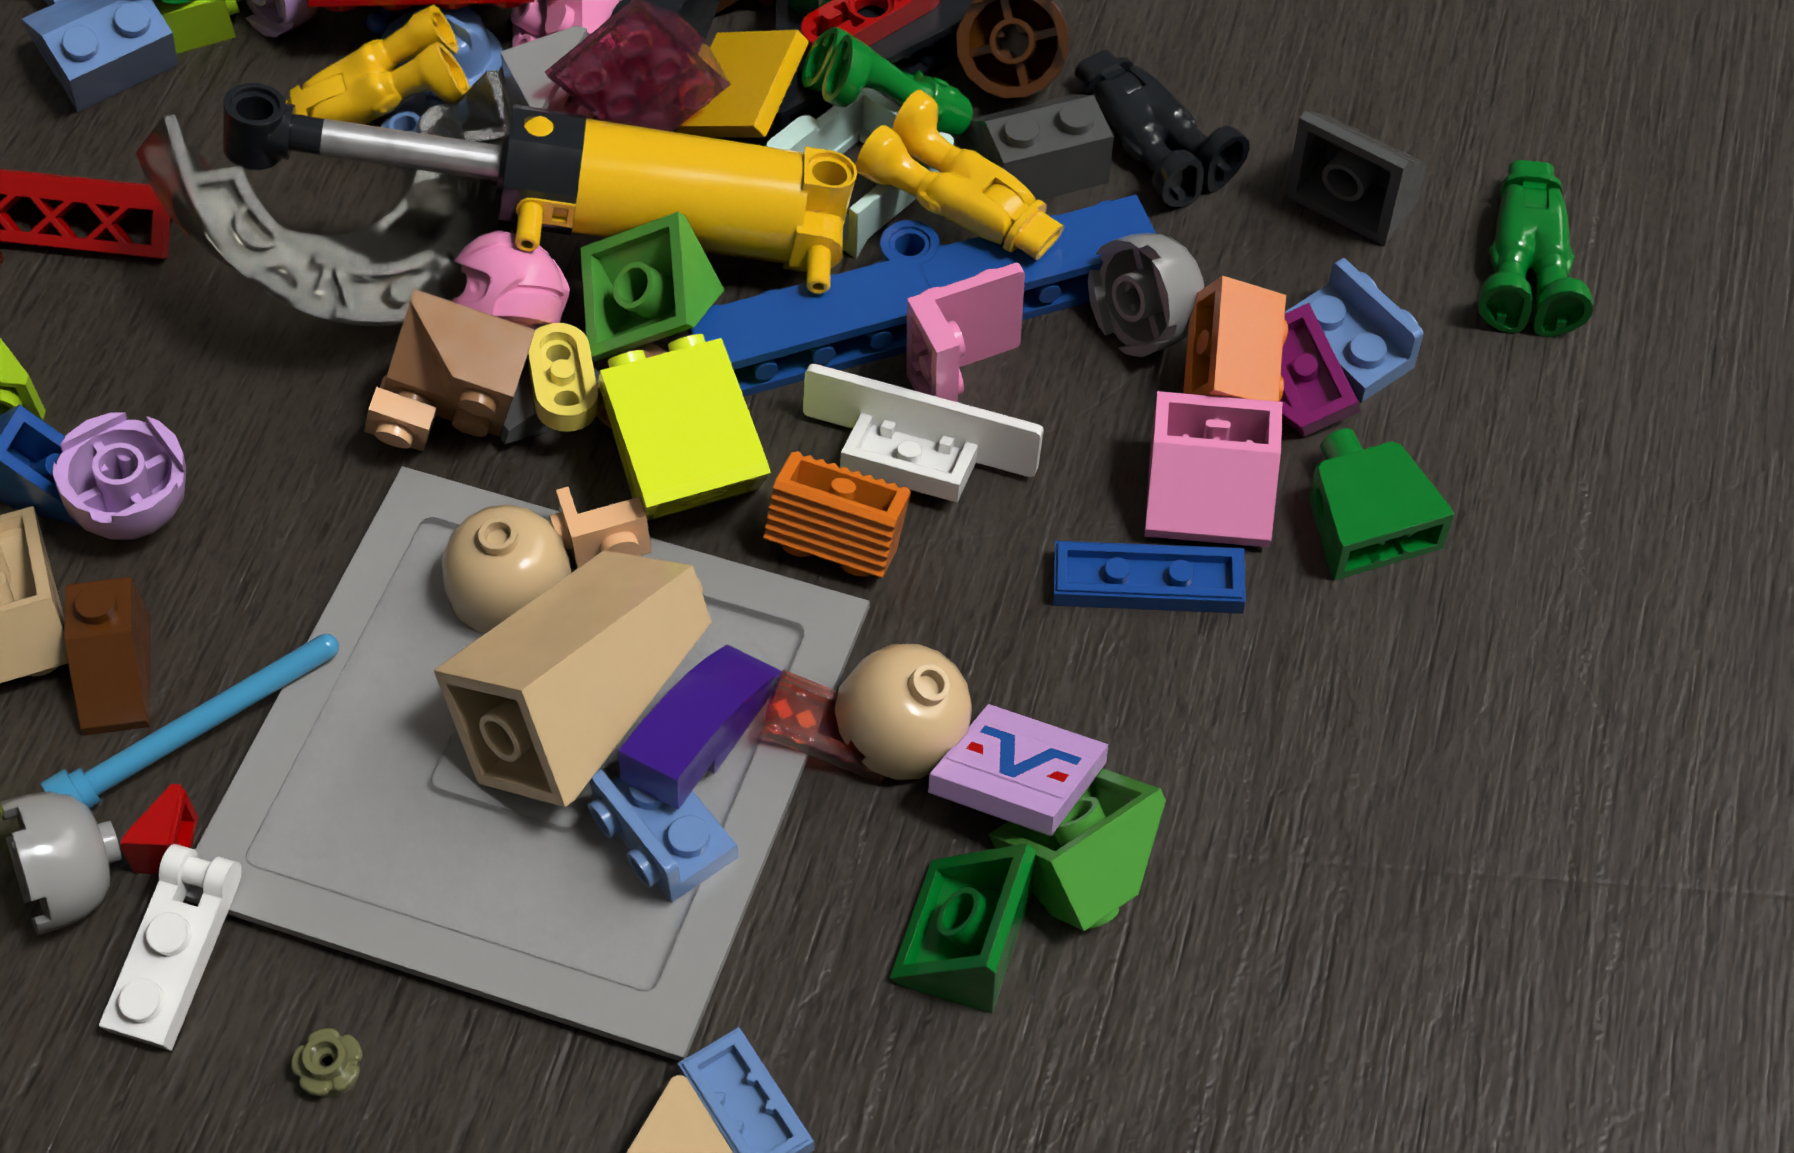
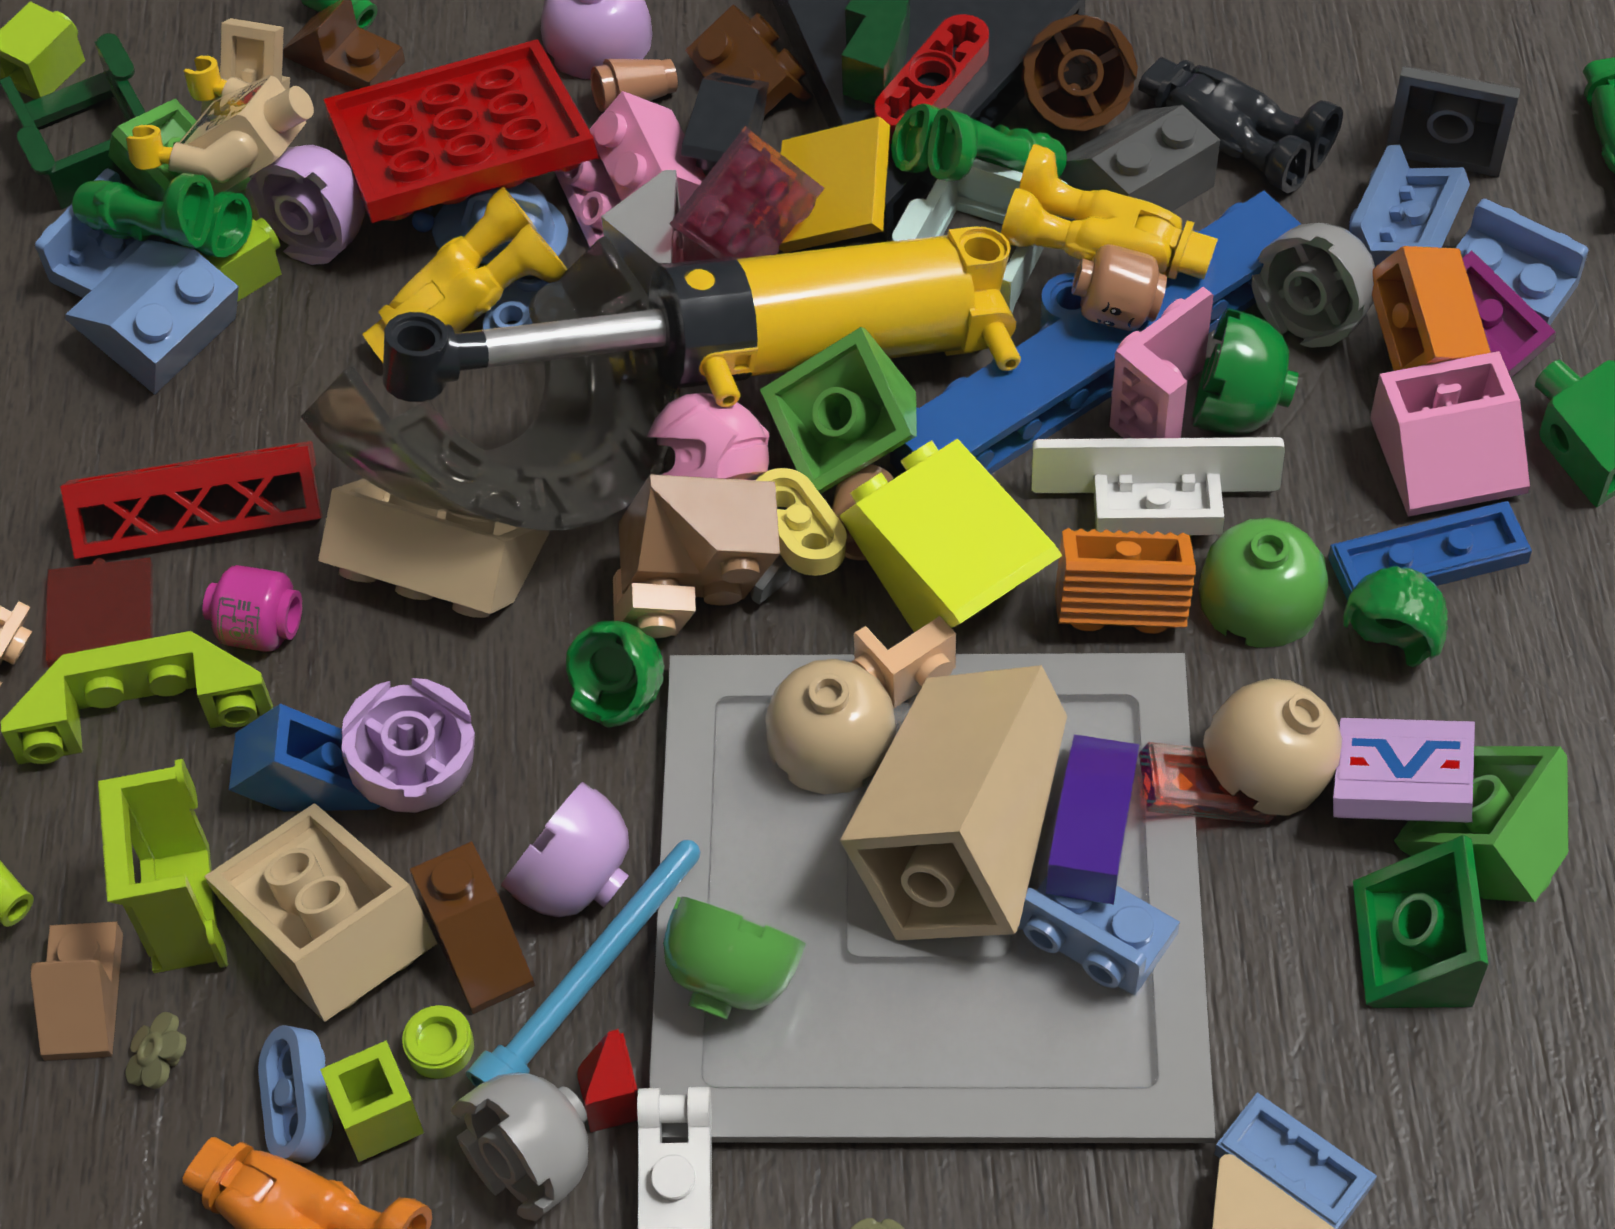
camera: 15 degrees left, 0 degrees up
none -> dark pink head [203,565,302,651]
none -> tan slope [318,472,551,618]
none -> lime tile [402,1005,474,1079]
none -> lavender cylinder [501,782,629,918]
none -> green hair [566,621,665,727]
none -> bright green cylinder [663,896,806,1020]
none -> nougat head [1071,244,1167,331]
none -> green cylinder [1192,308,1299,435]
none -> bright green cylinder [1198,518,1328,648]
none -> green hair [1343,566,1448,667]
none -> medium blue bracket [1349,145,1470,267]

